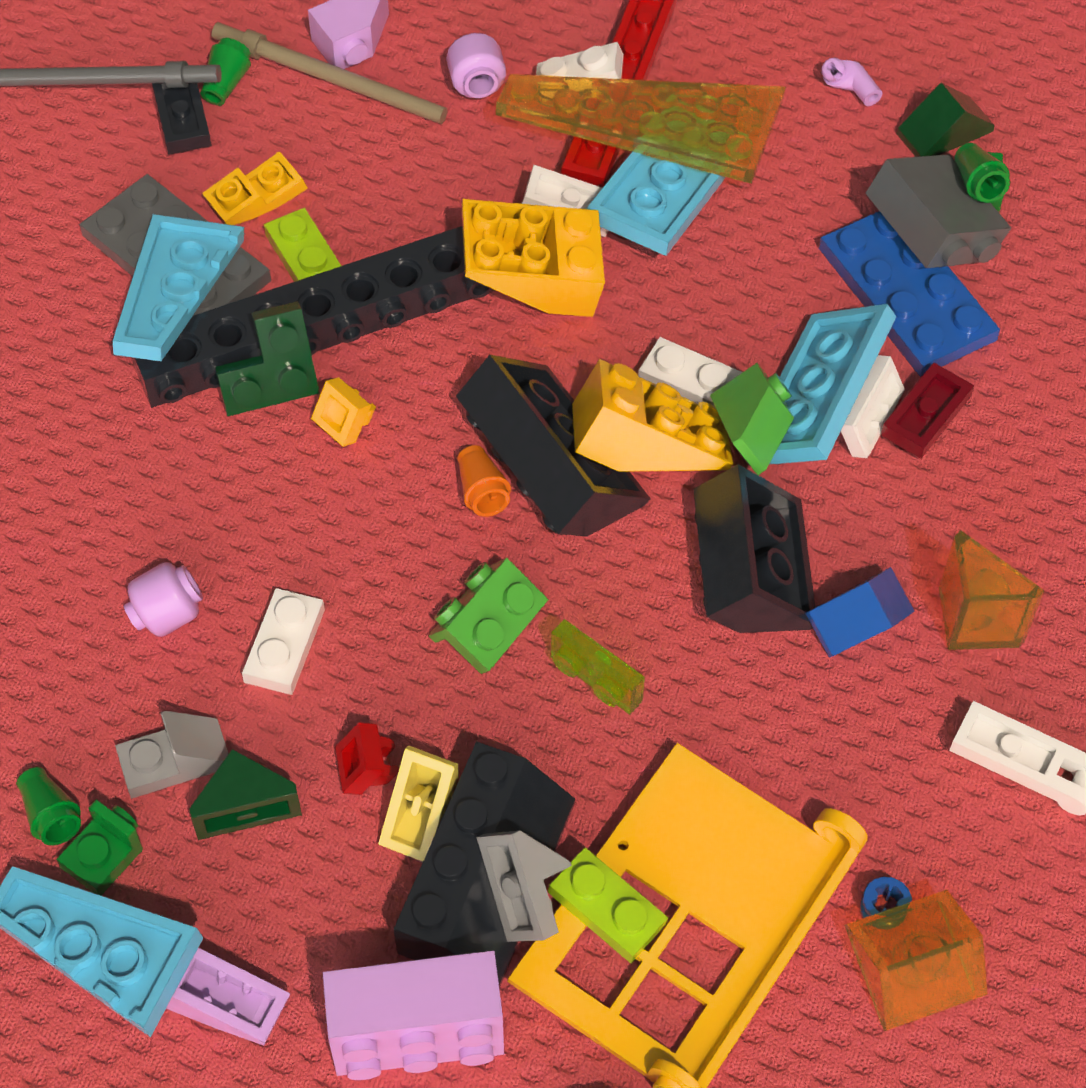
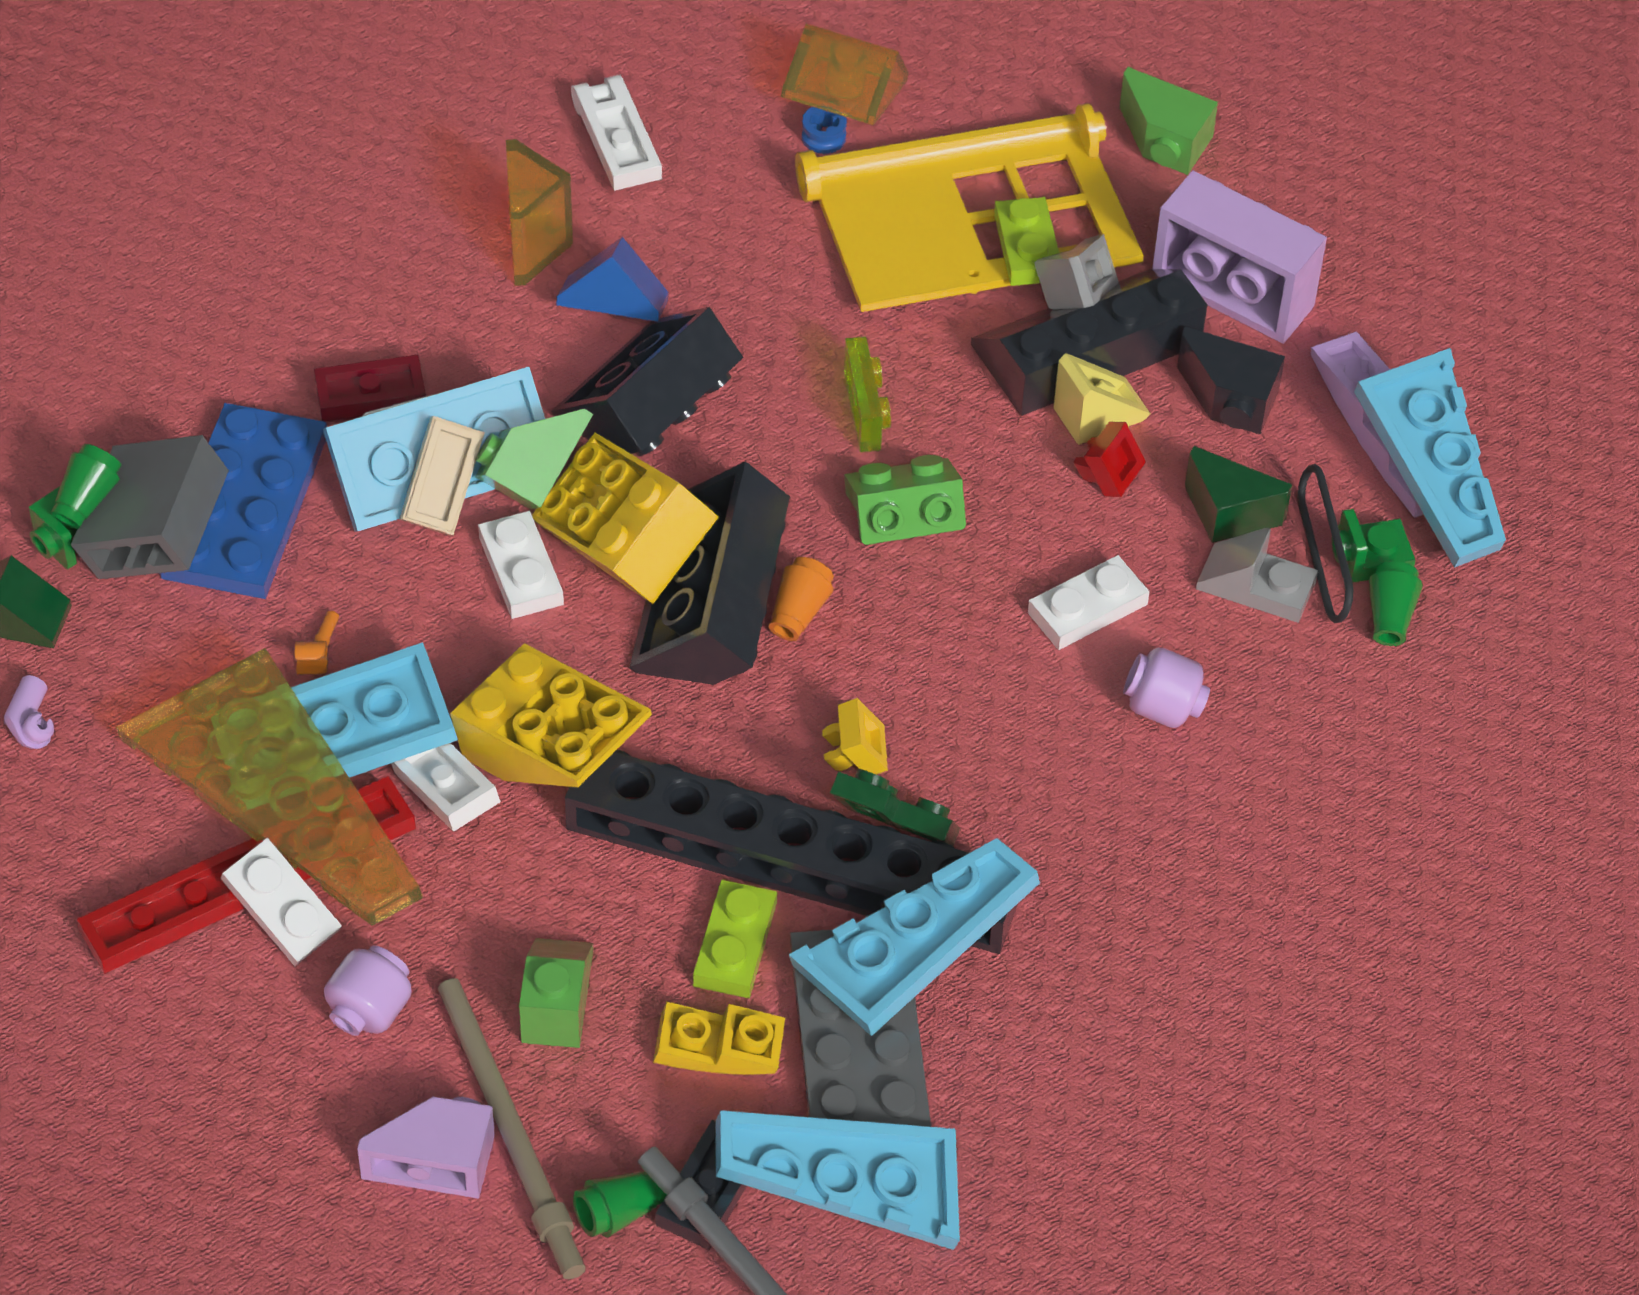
camera: 140 degrees left, 5 degrees down
none -> orange hand [294,611,339,675]
none -> tan tile [399,416,485,536]
none -> bright green slope [519,938,593,1048]
none -> medium azure wing [716,1111,960,1250]
none -> black slope [1177,326,1285,435]
none -> black piece [1297,464,1354,623]

